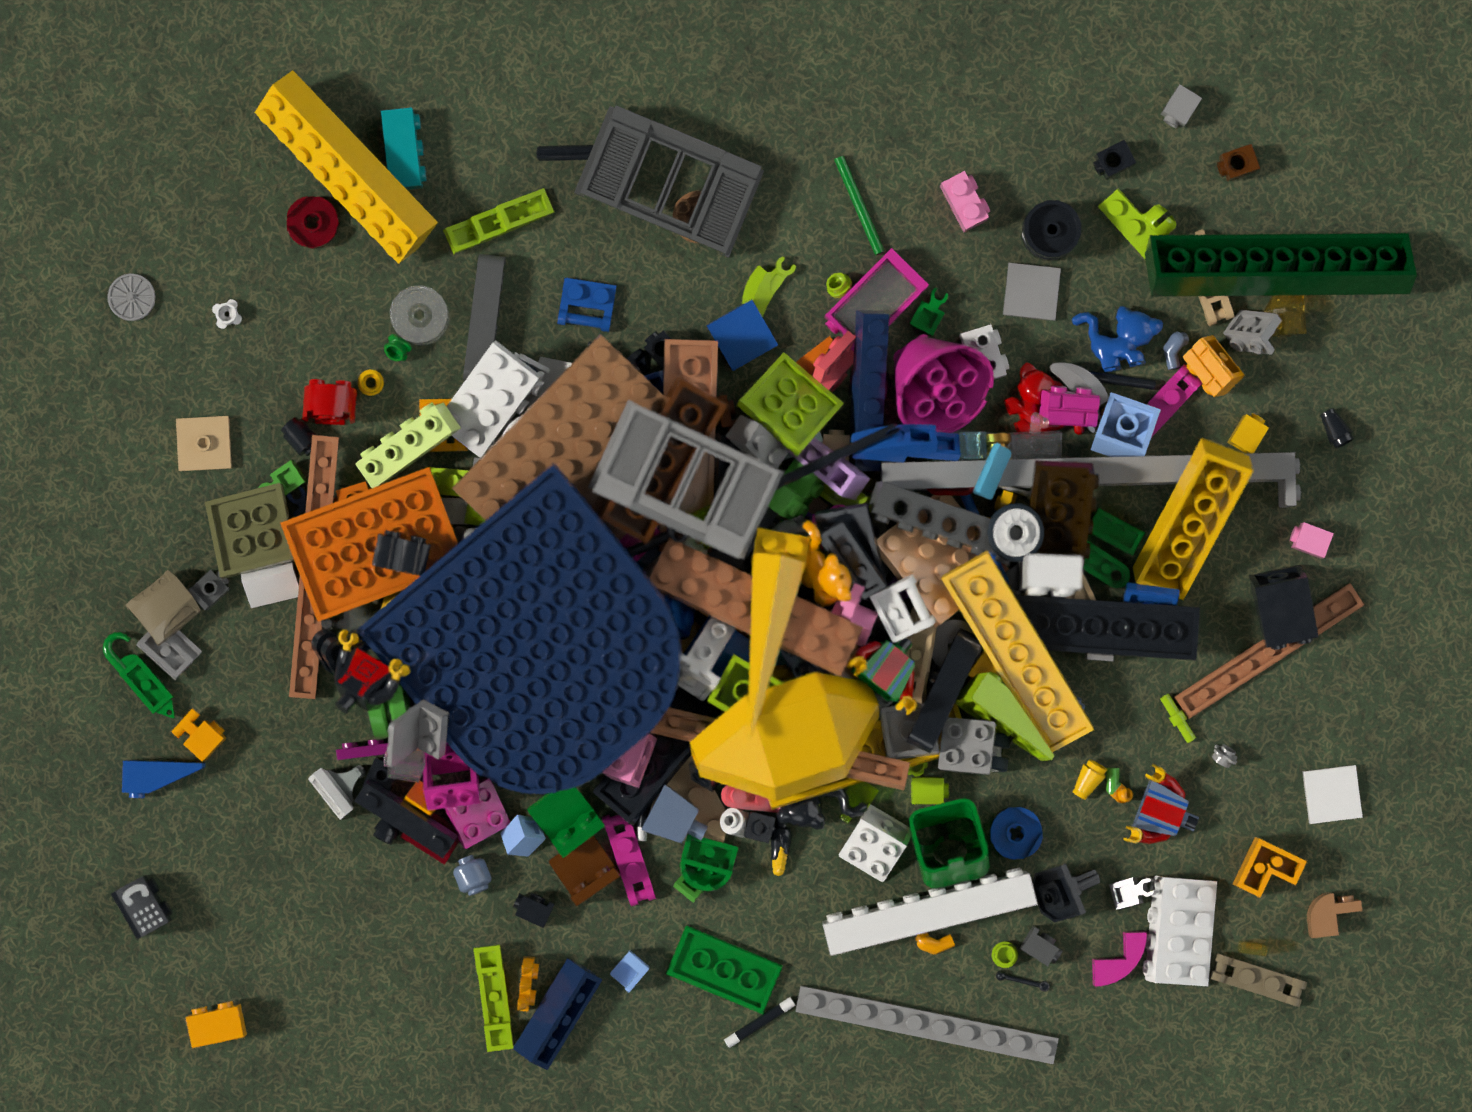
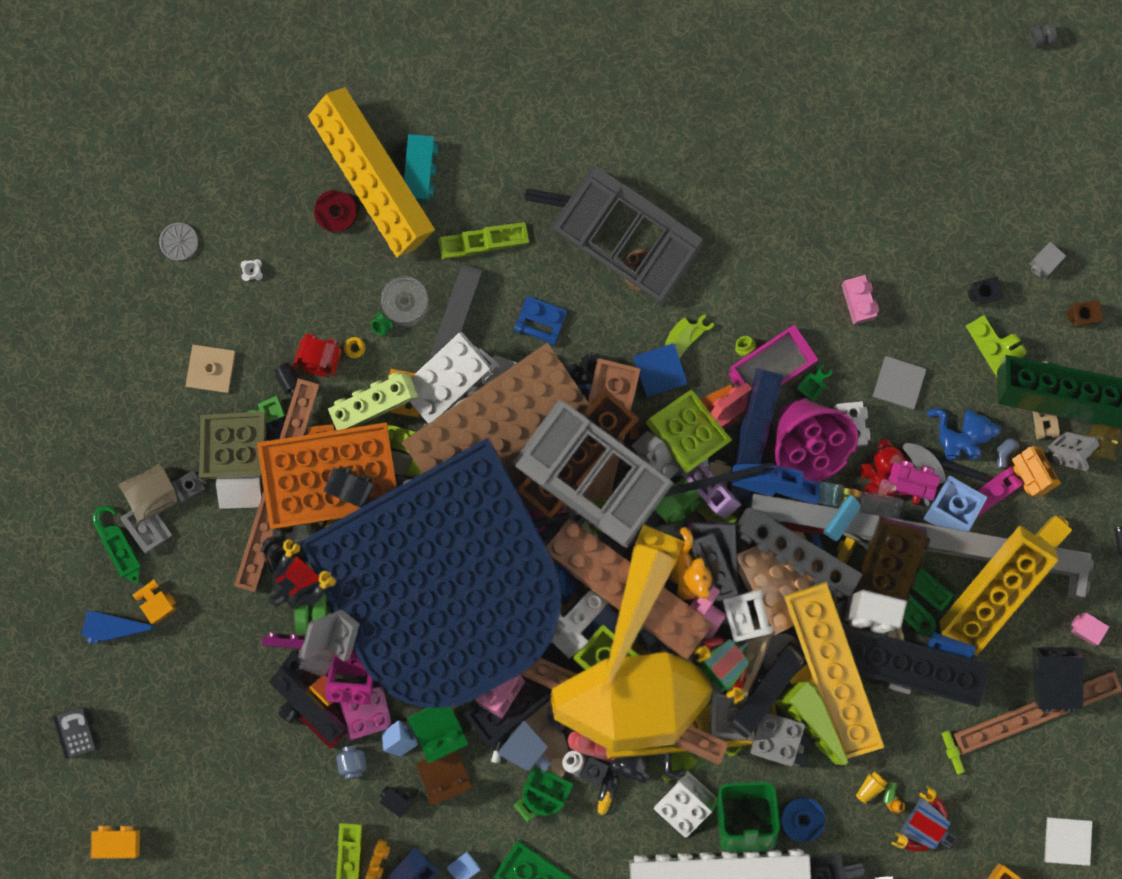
camera: 15 degrees right, 5 degrees down
white piece [308,765,366,820] -> none
dark pink plate [602,814,656,907] -> none
green bar [834,155,885,255] -> none
lime brick [911,777,949,804] -> none
white wheel [987,503,1044,562] -> none
black wheel [1021,200,1081,261] -> none
light grey plate [1212,744,1237,768] -> none

